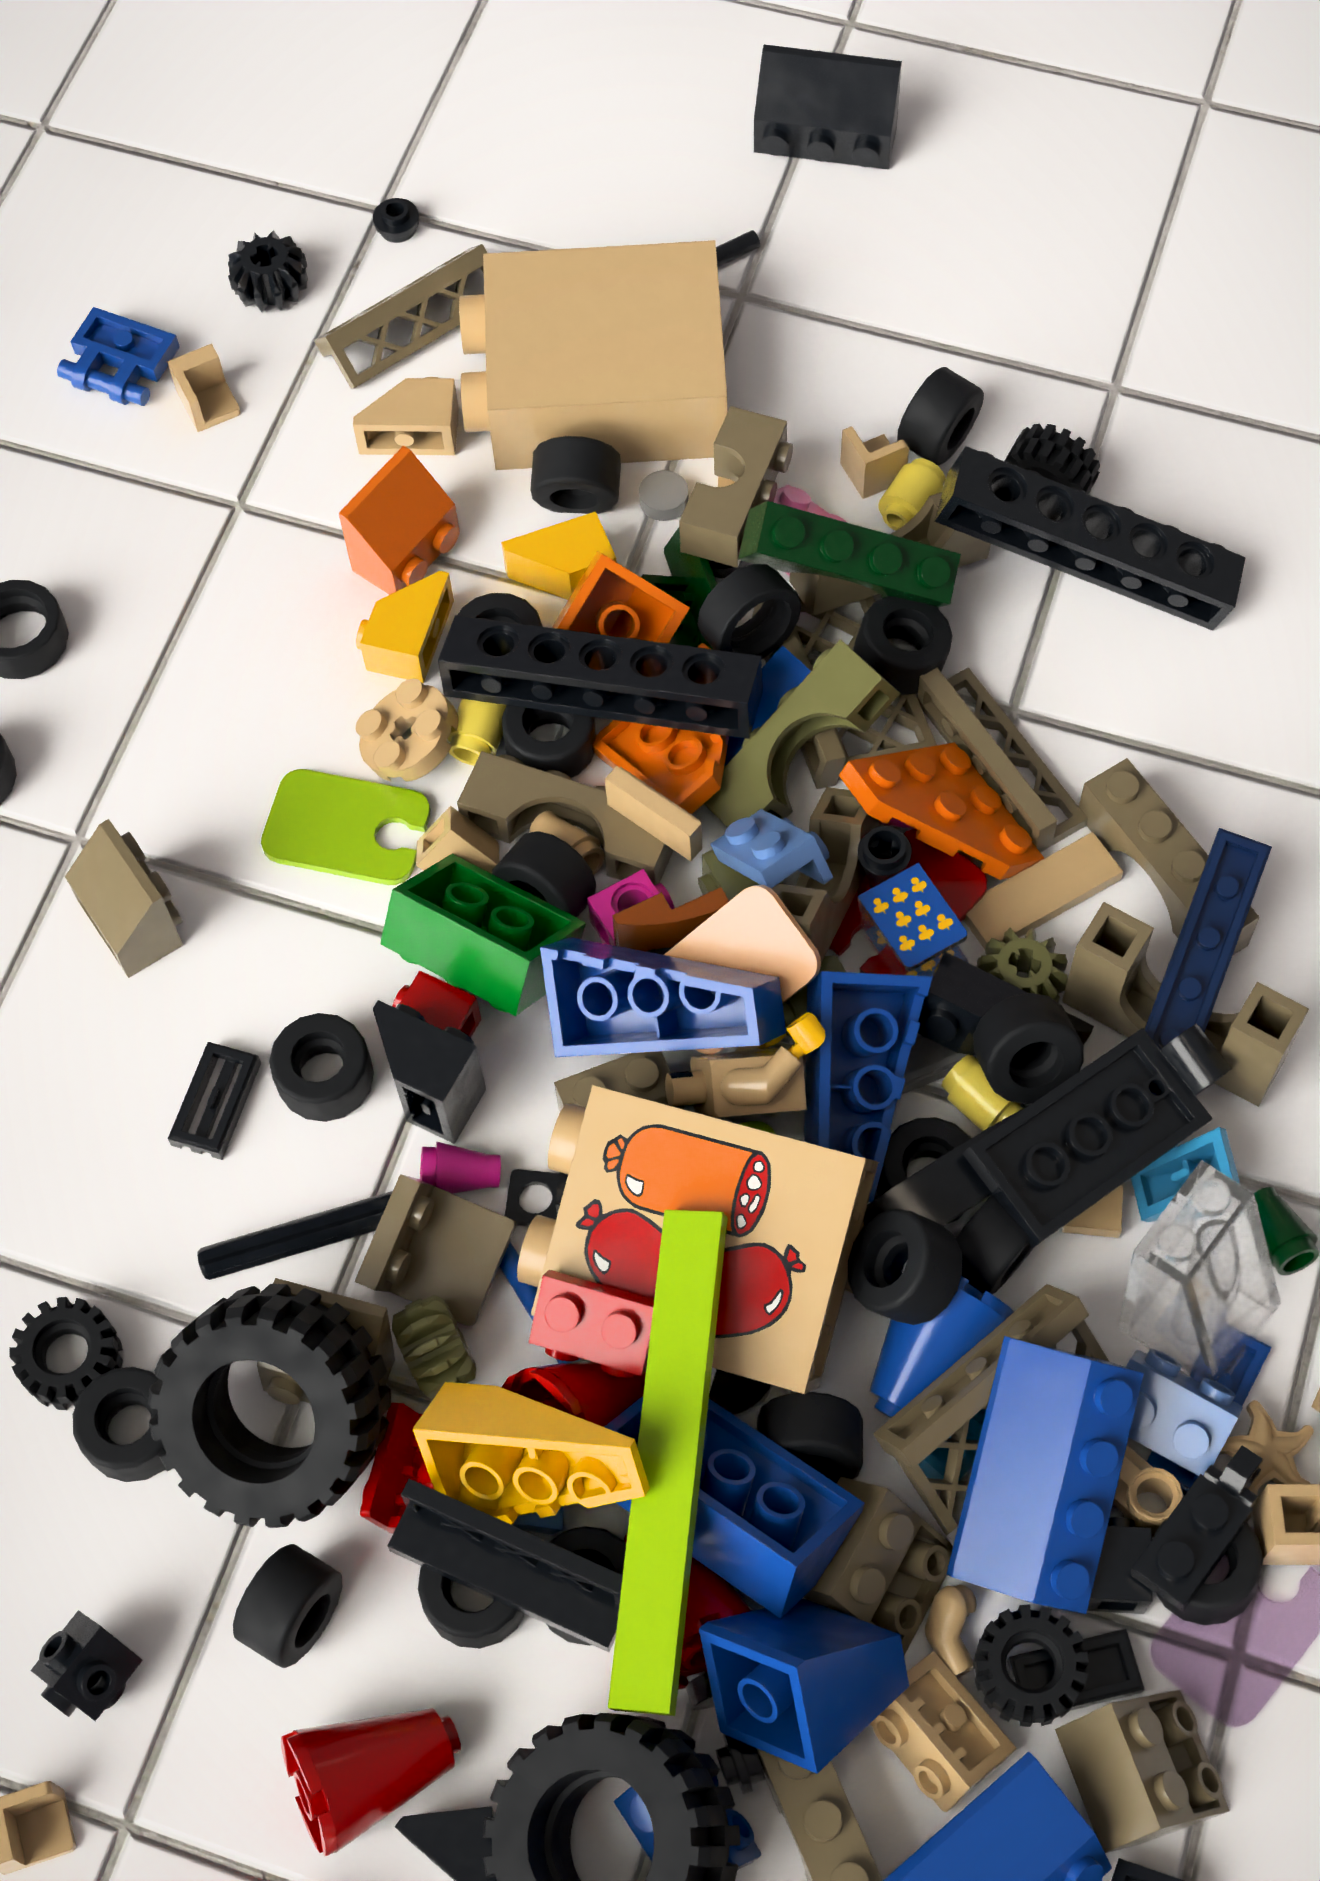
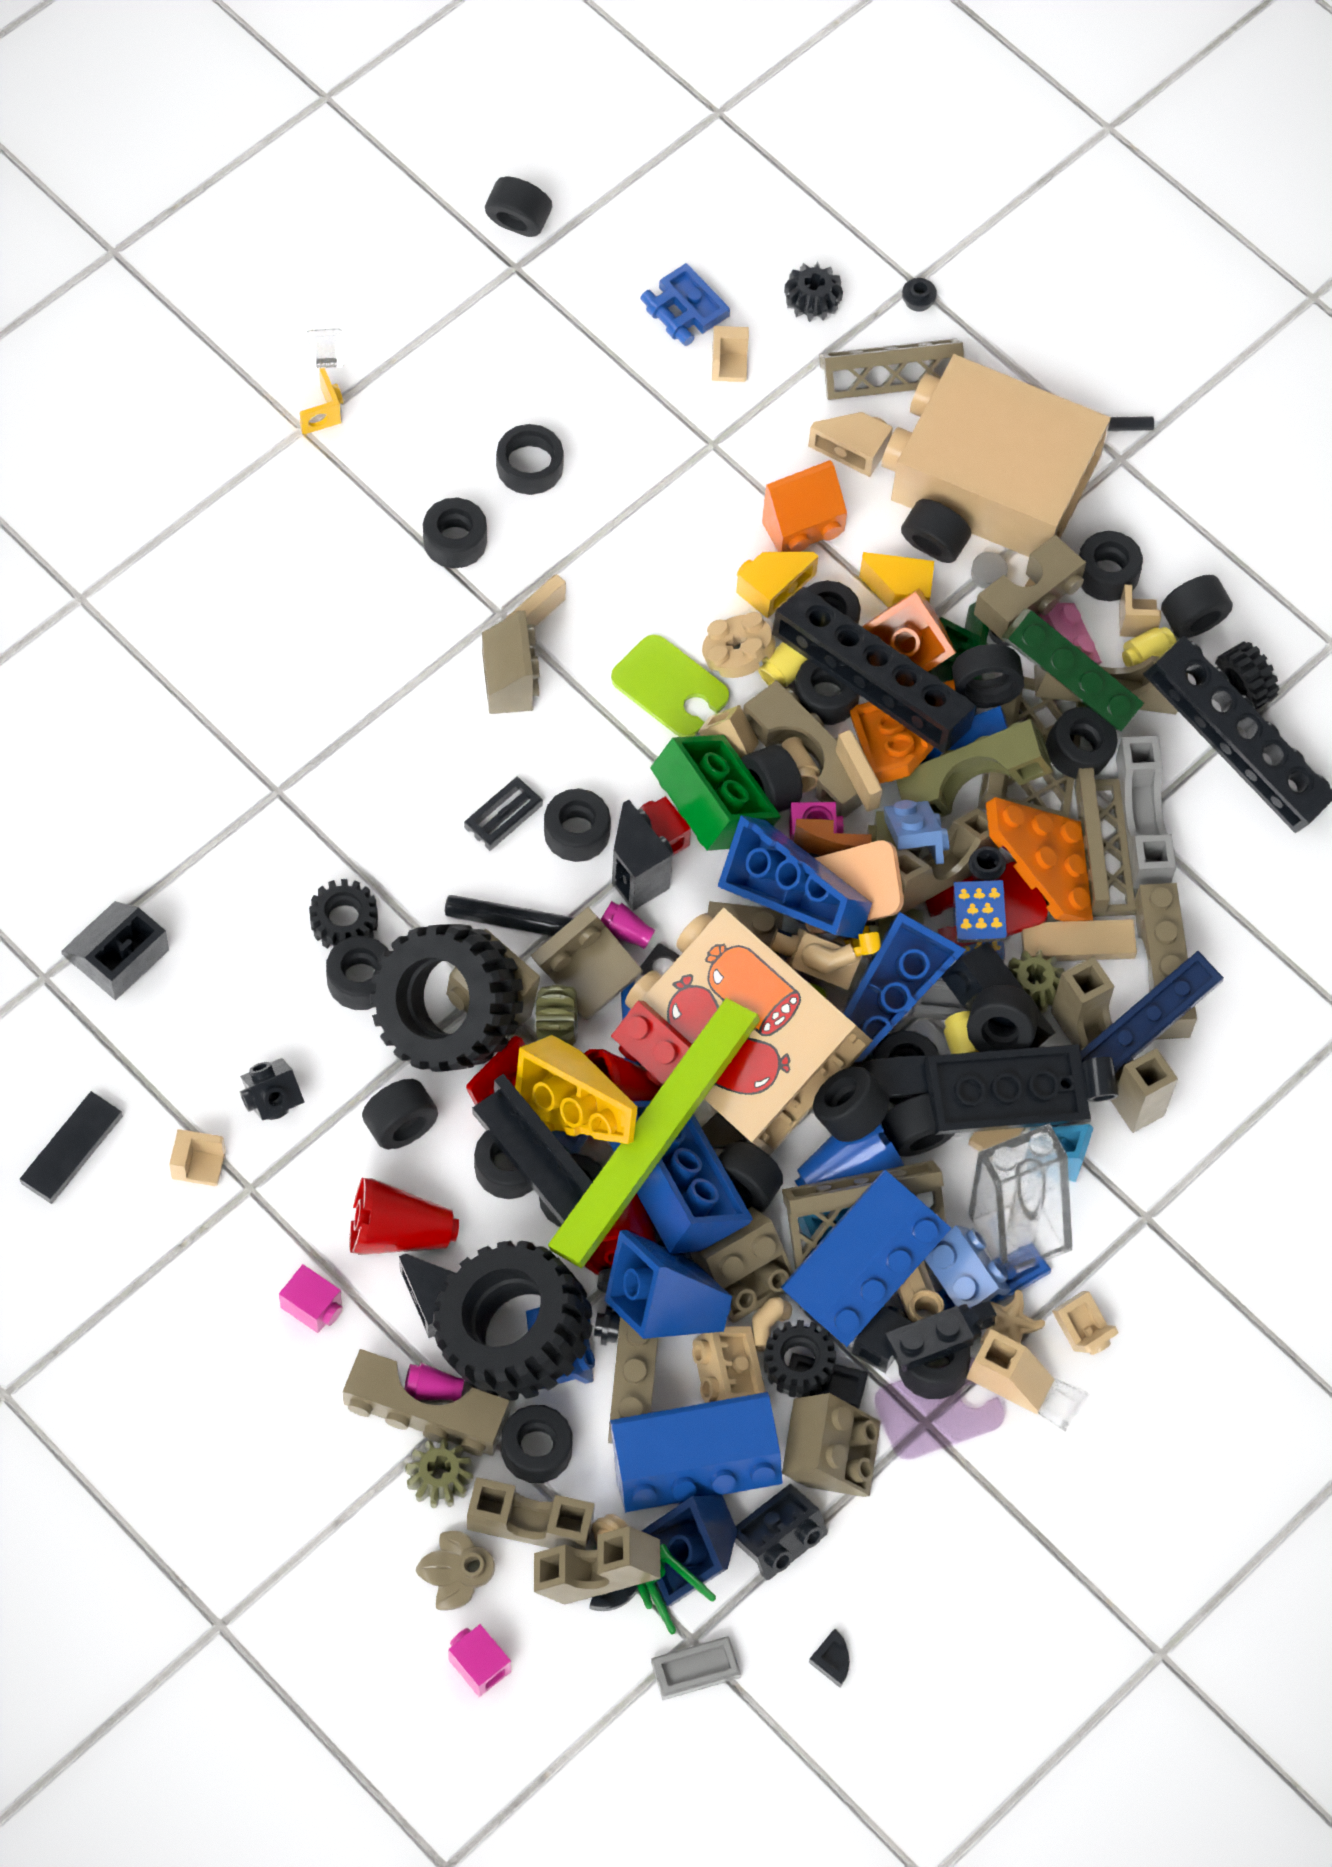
camera: 20 degrees right, 0 degrees up
black slope [754,44,902,170] -> none
dark green cone [1245,1187,1320,1275] -> none
none -> tan tile [506,574,566,628]
none -> black tyre [1079,530,1143,602]
none -> light grey arch [1116,736,1176,889]

